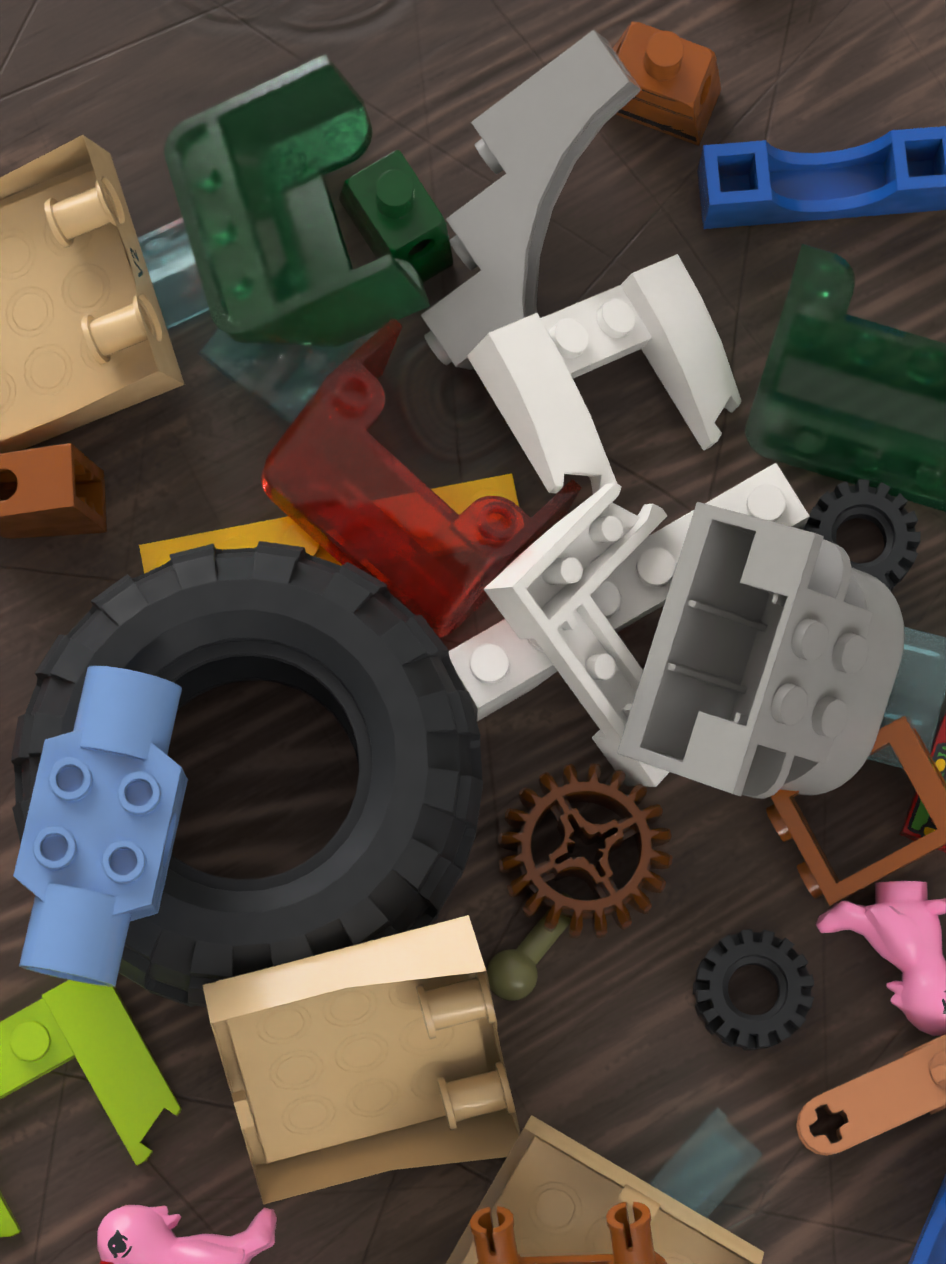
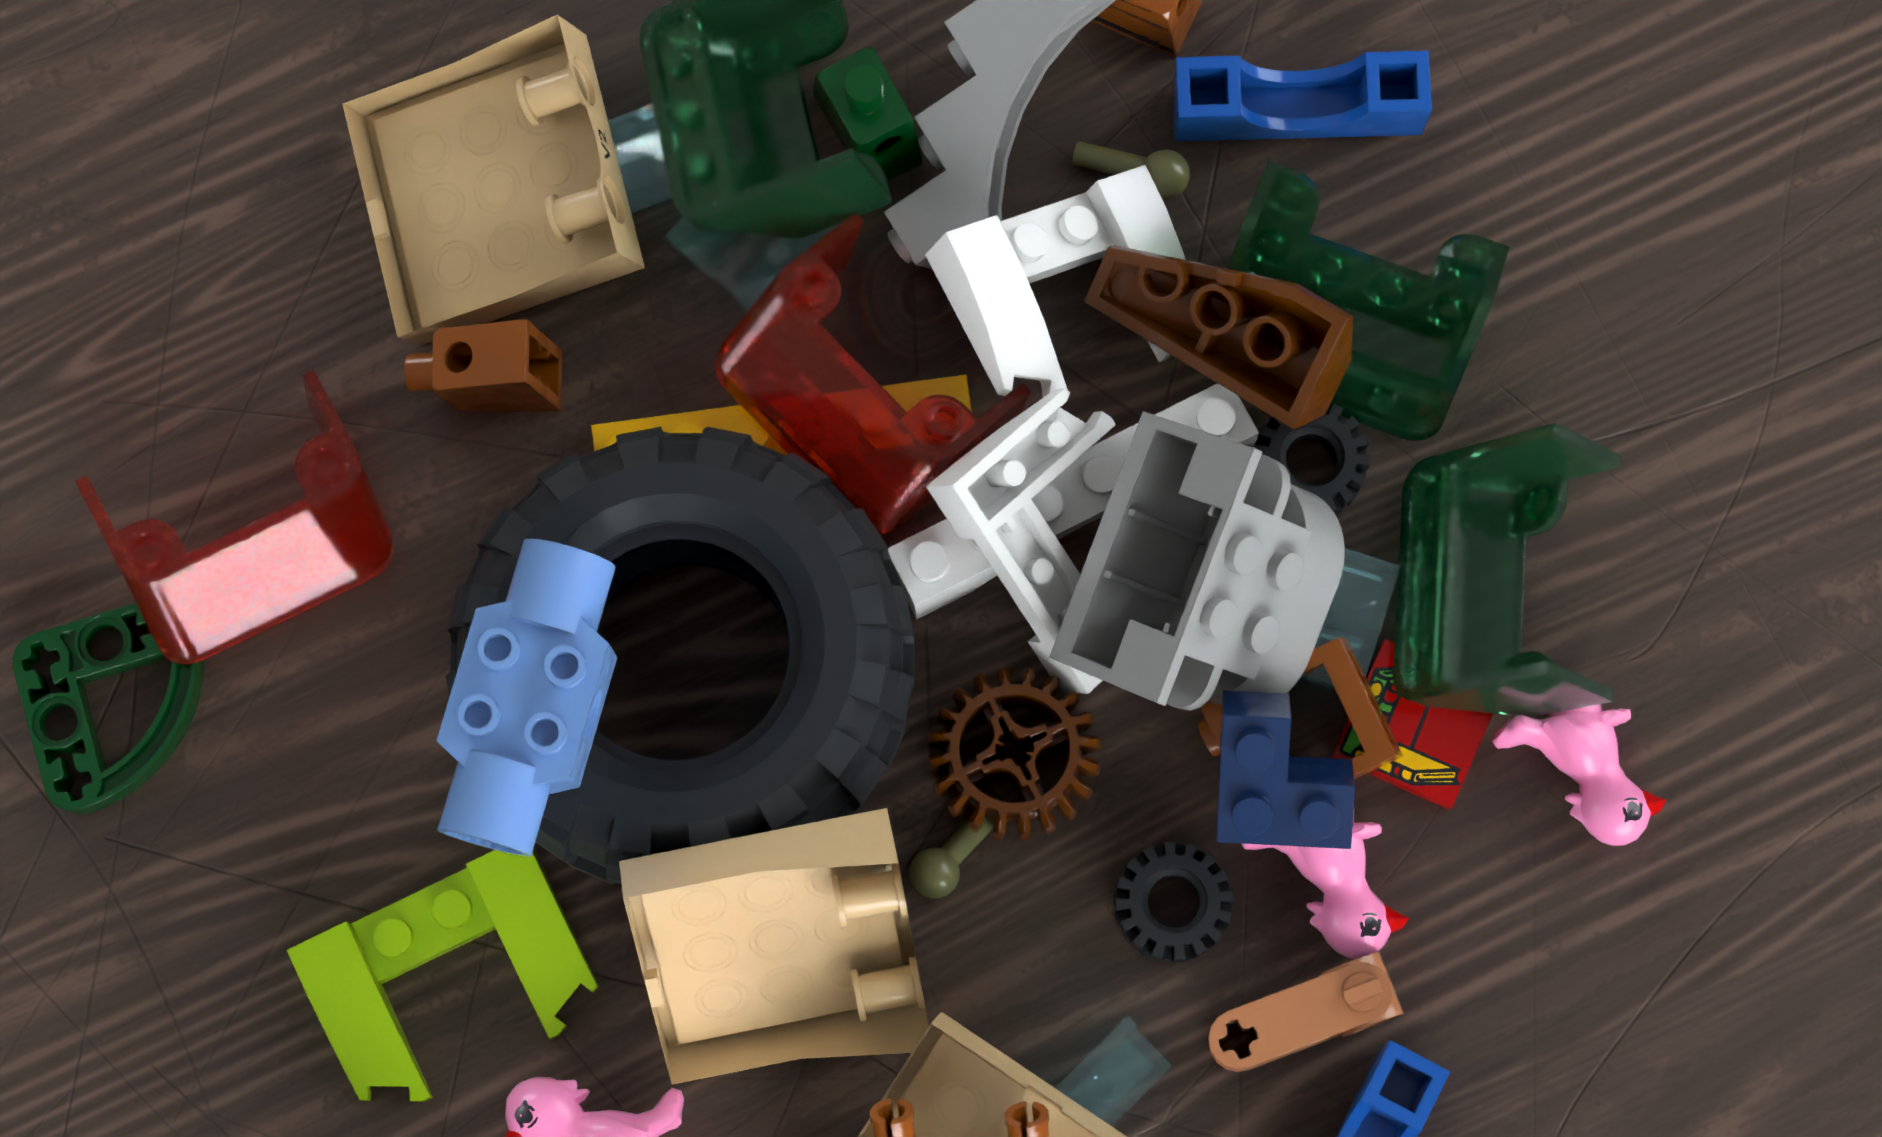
camera: 10 degrees right, 0 degrees up
none -> olive bar [1072,141,1190,199]
none -> reddish brown wedge [1084,245,1353,430]
none -> dark blue brick [1216,690,1355,849]

